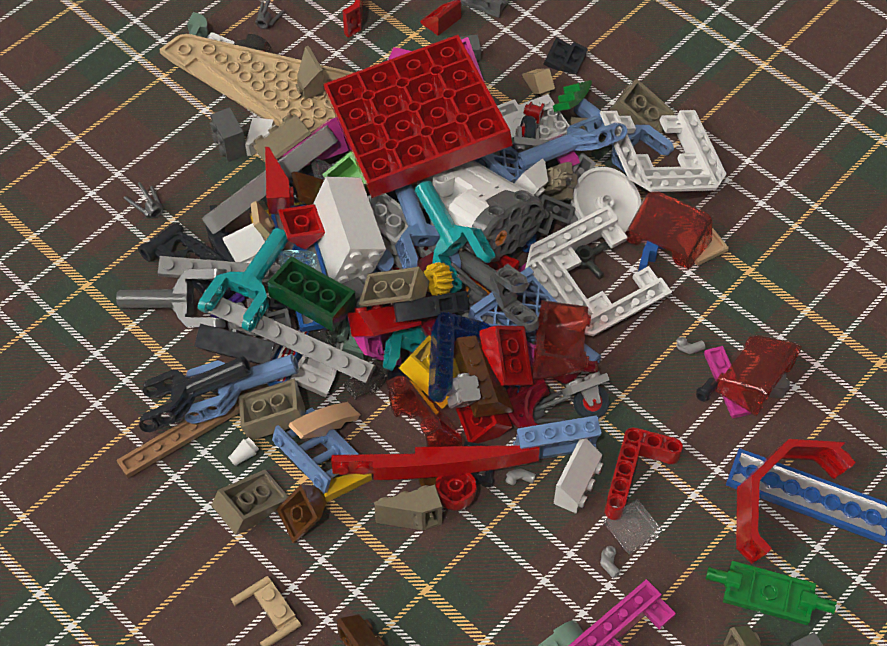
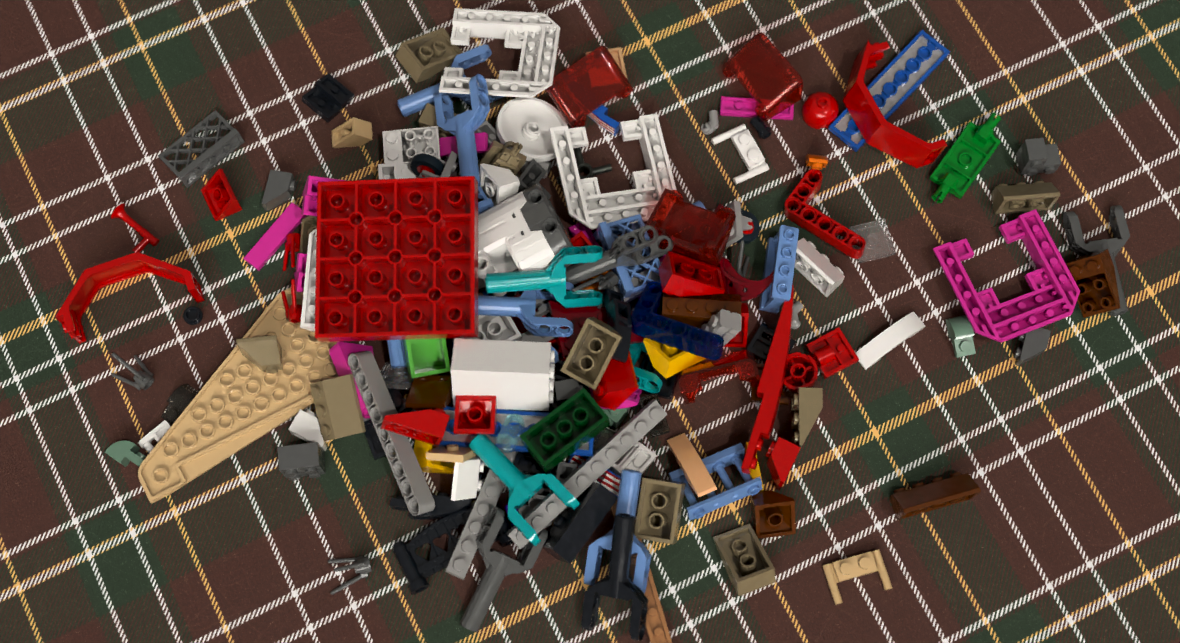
camera: 70 degrees left, 15 degrees up
white cone [228,437,259,466] -> none
yellow gear [424,262,454,296] -> none
red brick [523,102,545,124] -> none
green slope [553,80,592,112] -> none
light grey arm [600,546,621,579] -> none
none -> black plate [183,306,203,325]
none -> white plate [711,124,769,185]
none -> red slope [766,437,801,491]
none -> red cylinder [802,92,839,129]
none -> orange slope [805,154,828,170]
none -> red plate [805,327,859,379]
none -> white slope [856,311,925,370]

